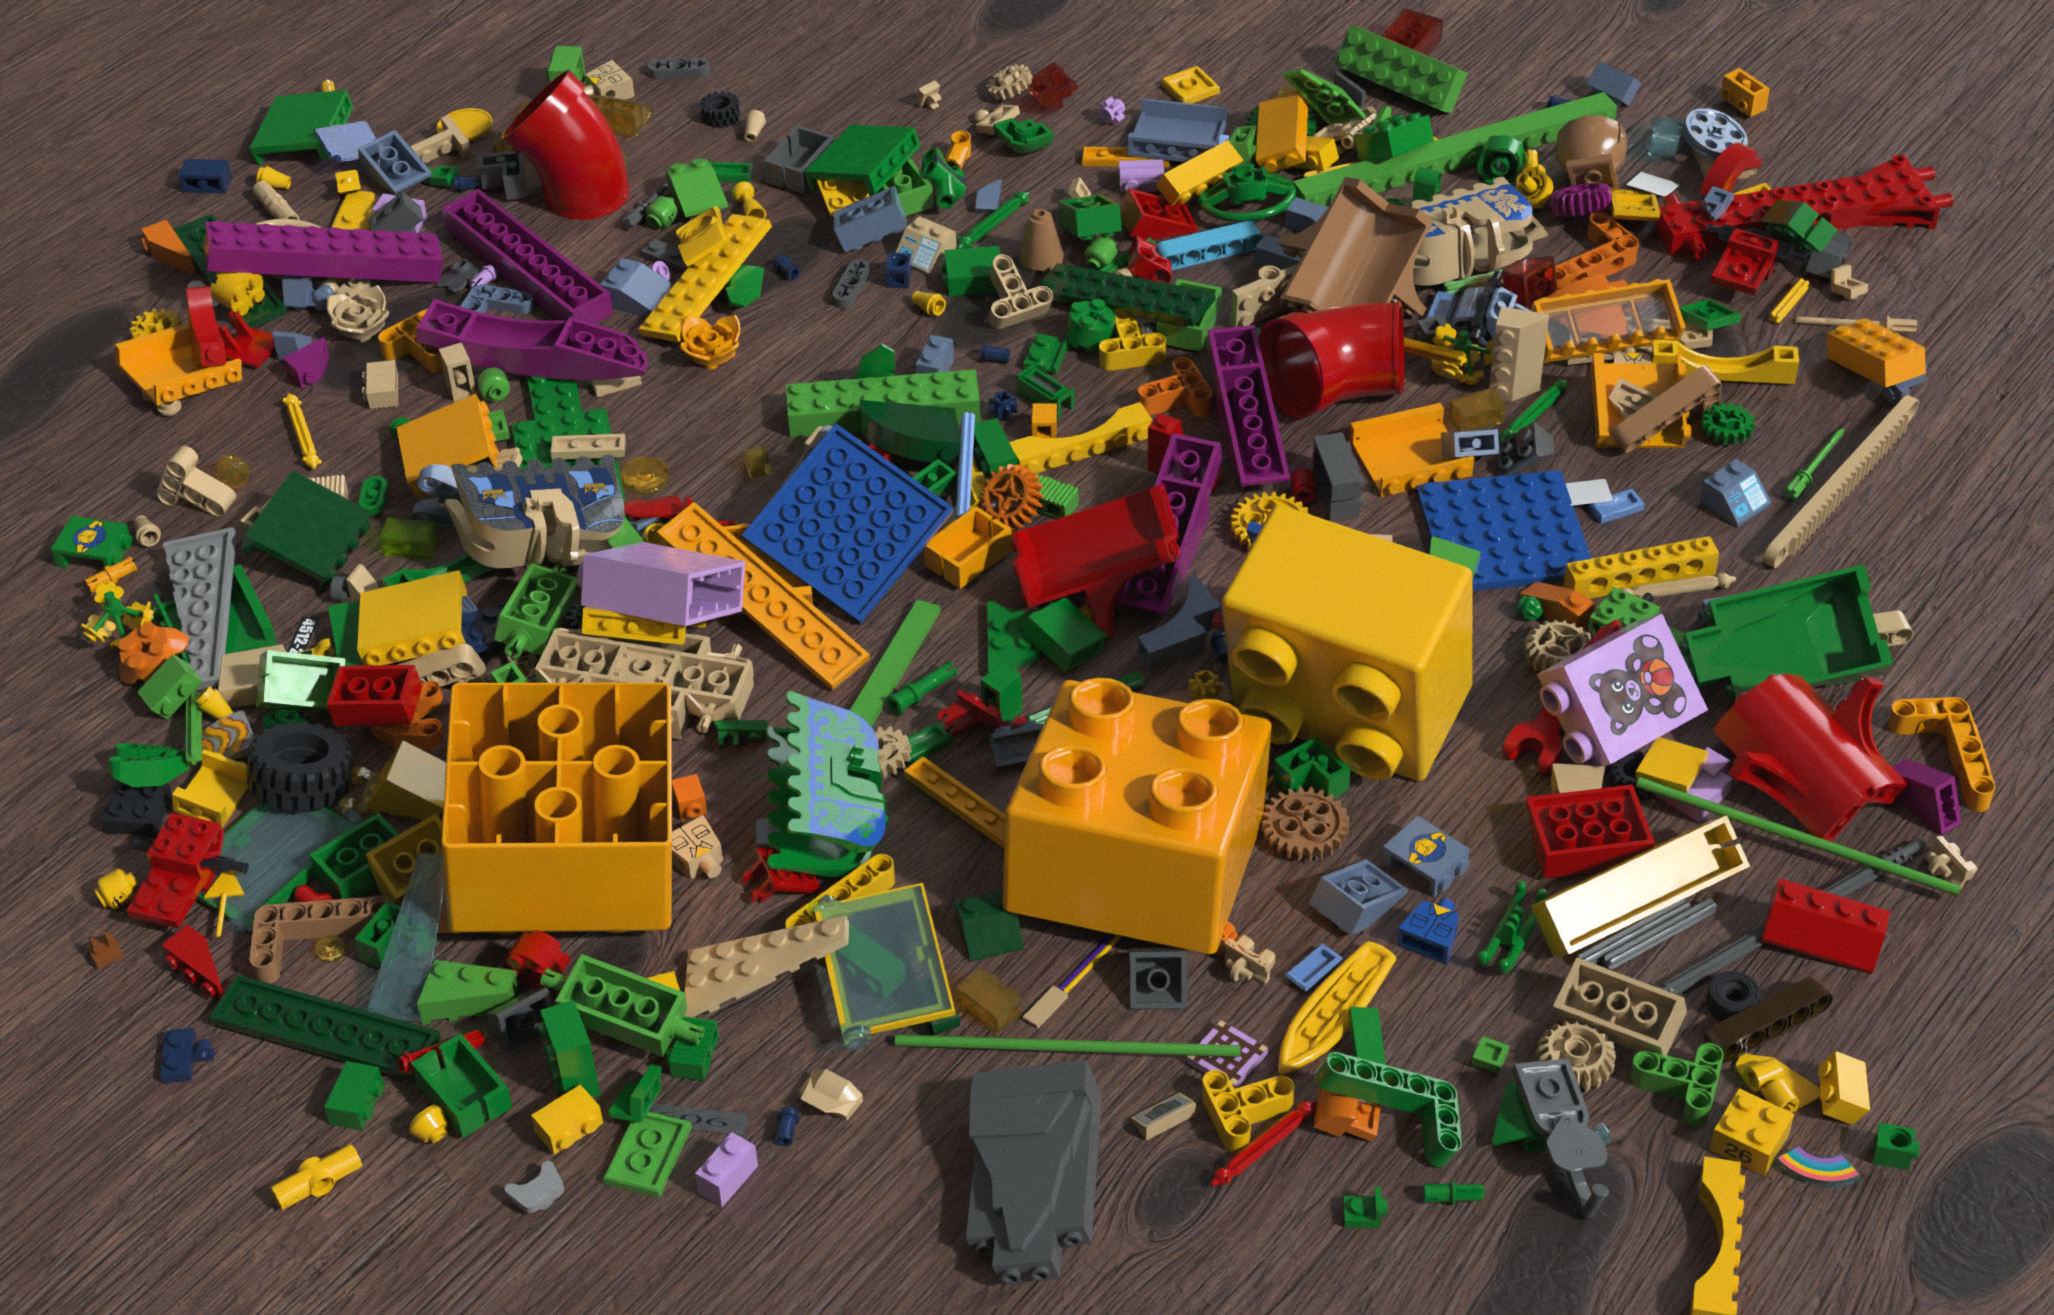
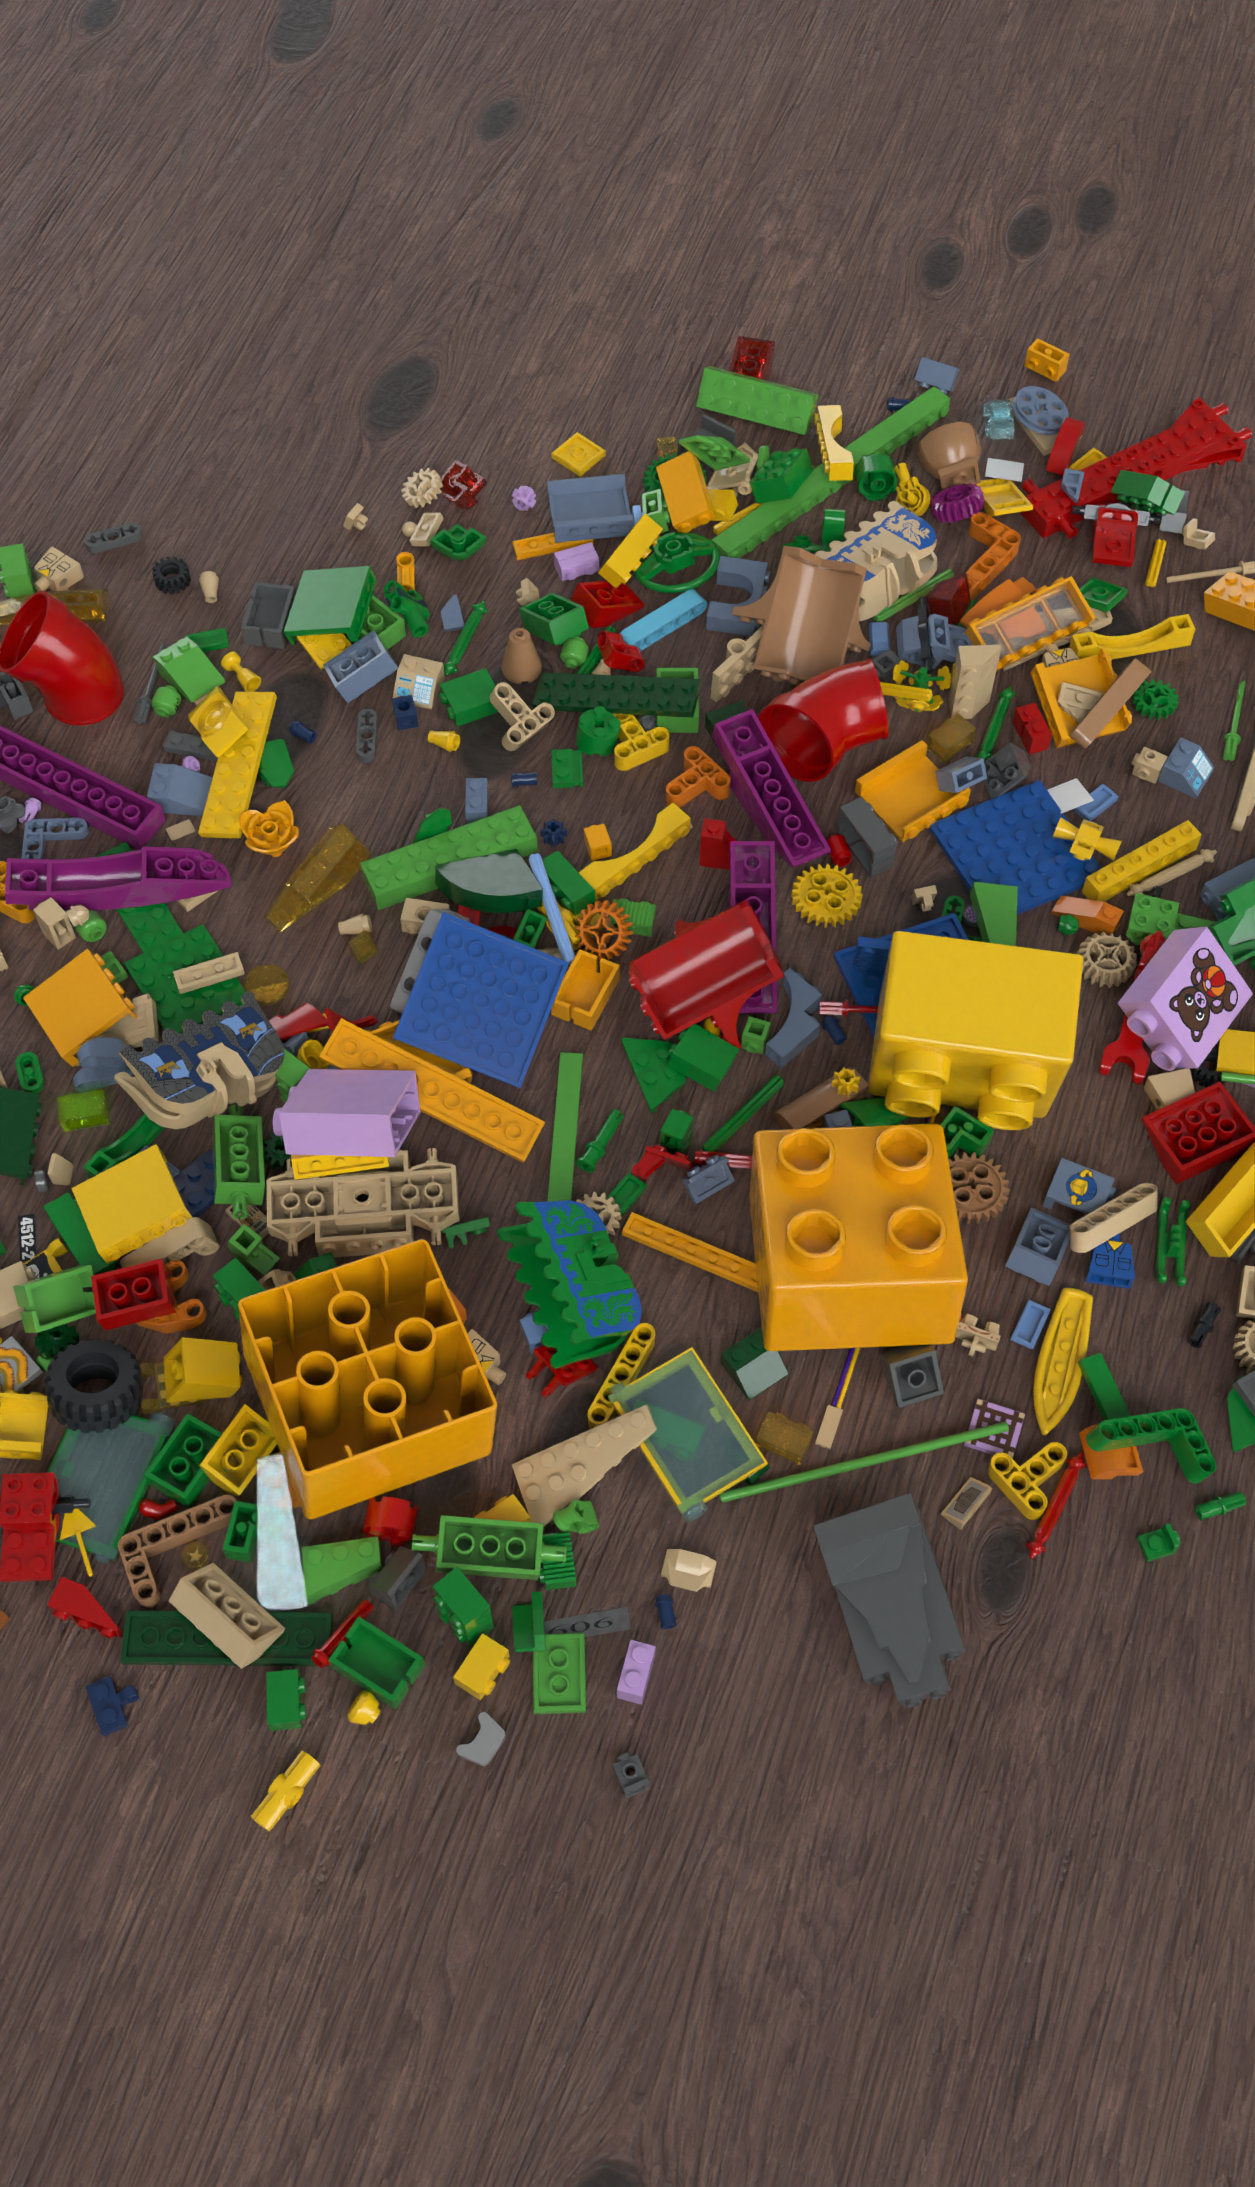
camera: 20 degrees left, 15 degrees up
green window [1017,364,1075,419] -> none
bright green plate [1472,1036,1510,1074] -> none
none -> tan plate [66,905,89,927]
none -> tan sticker [166,819,195,841]
none -> tan slope [169,1563,285,1668]
none -> clear yellow wedge [264,824,372,933]
none -> tan cone [338,913,372,935]
none -> bright green piece [553,1499,599,1534]
none -> dark grey brick [613,1752,650,1799]
none -> bright green brick [741,1016,771,1055]
none -> yellow arch [814,405,854,481]
none -> red piece [1012,703,1052,755]
none -> yellow brick [1053,817,1122,861]
none -> tan beam [1070,1183,1158,1253]
none -> tan brick [1131,747,1168,784]
none -> black pin [1187,1302,1221,1348]

